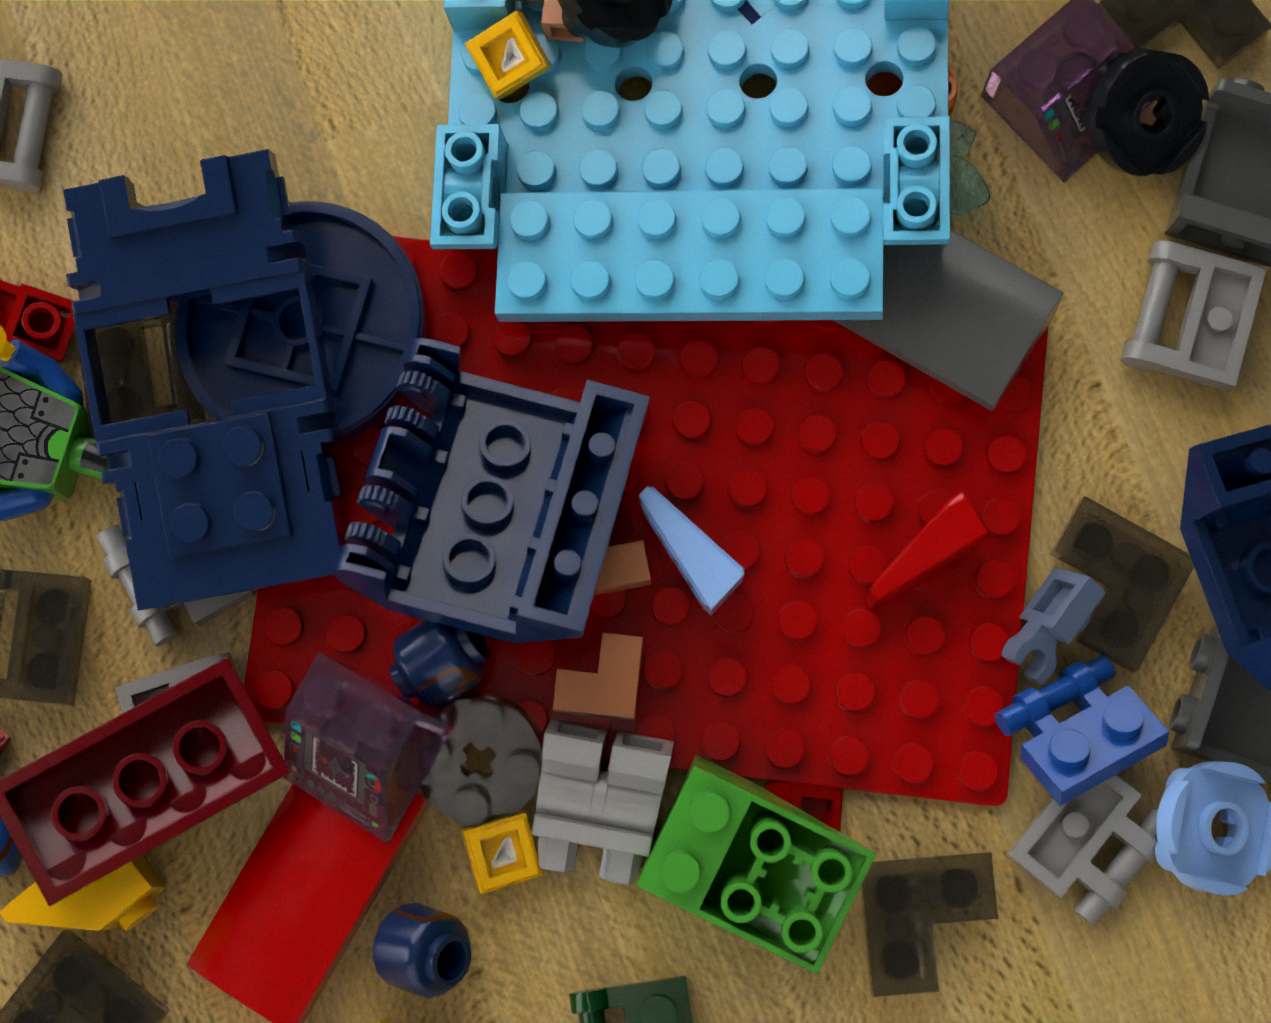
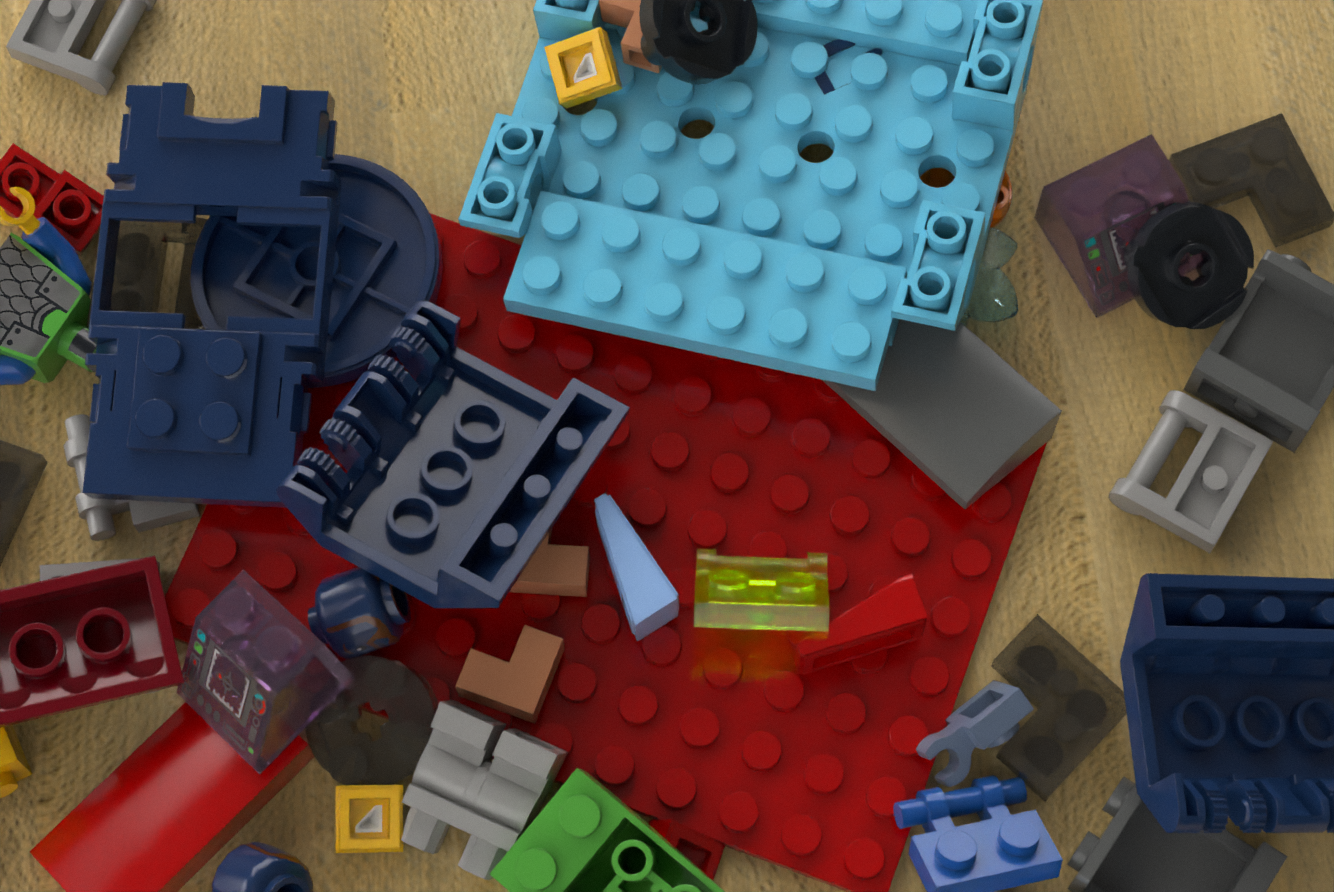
camera: 10 degrees right, 10 degrees down
none -> clear neon green plate [694,549,829,632]

